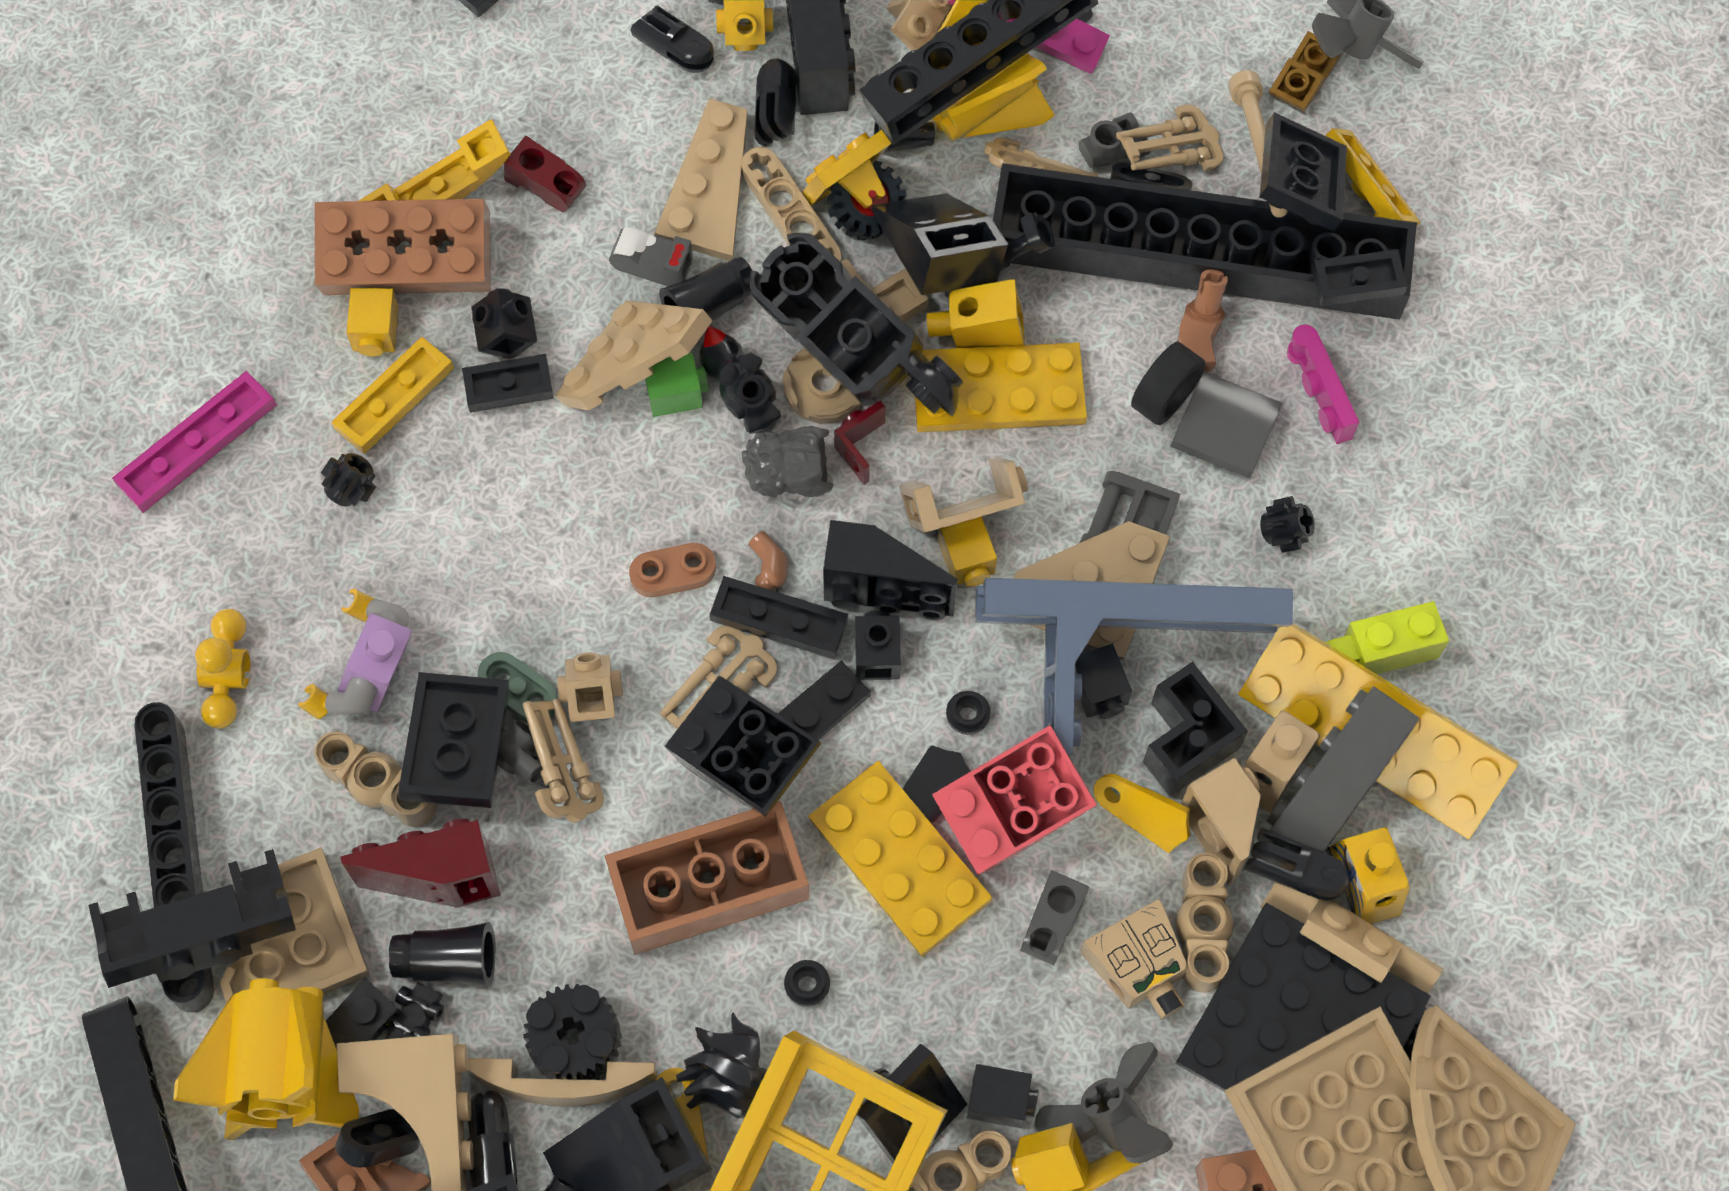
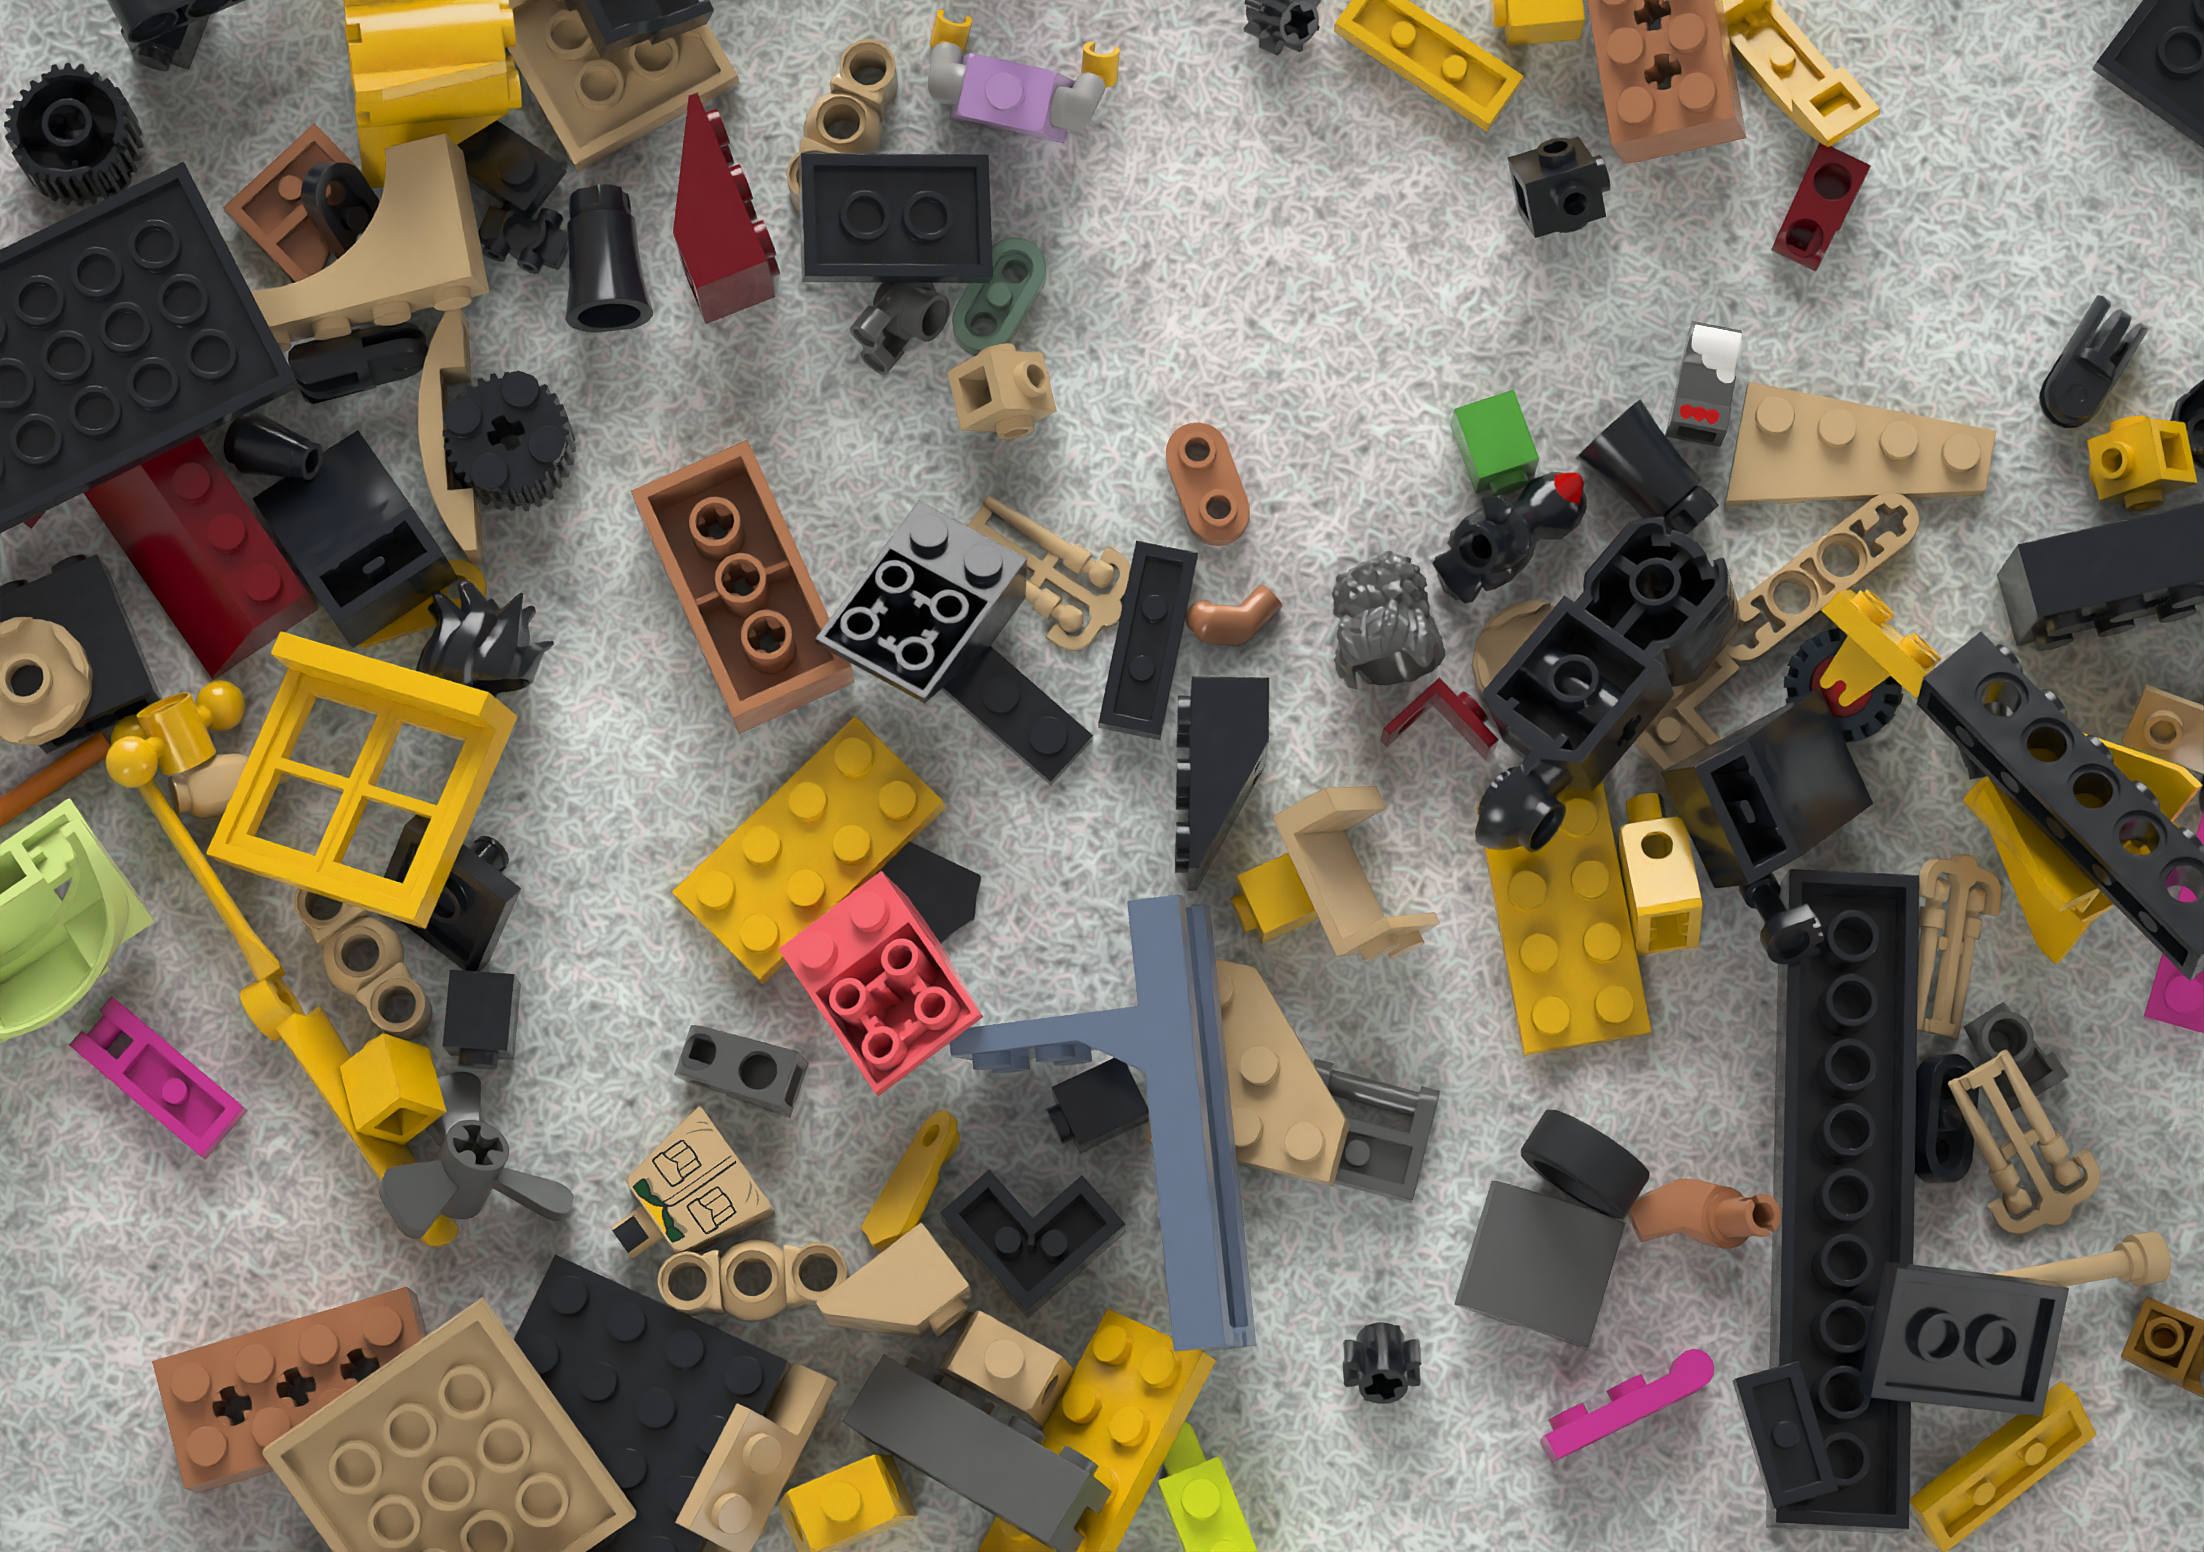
camera: 85 degrees right, 10 degrees up
black plate [462,354,554,413] -> none
tan piece [523,699,604,823] -> none
tan plate [555,300,713,410] -> none
black arm [754,58,796,146] -> none
black plate [784,960,830,1007] -> none
black brick [855,611,901,680] -> none
black plate [946,691,990,735] -> none
black arm [1244,828,1349,901] -> none

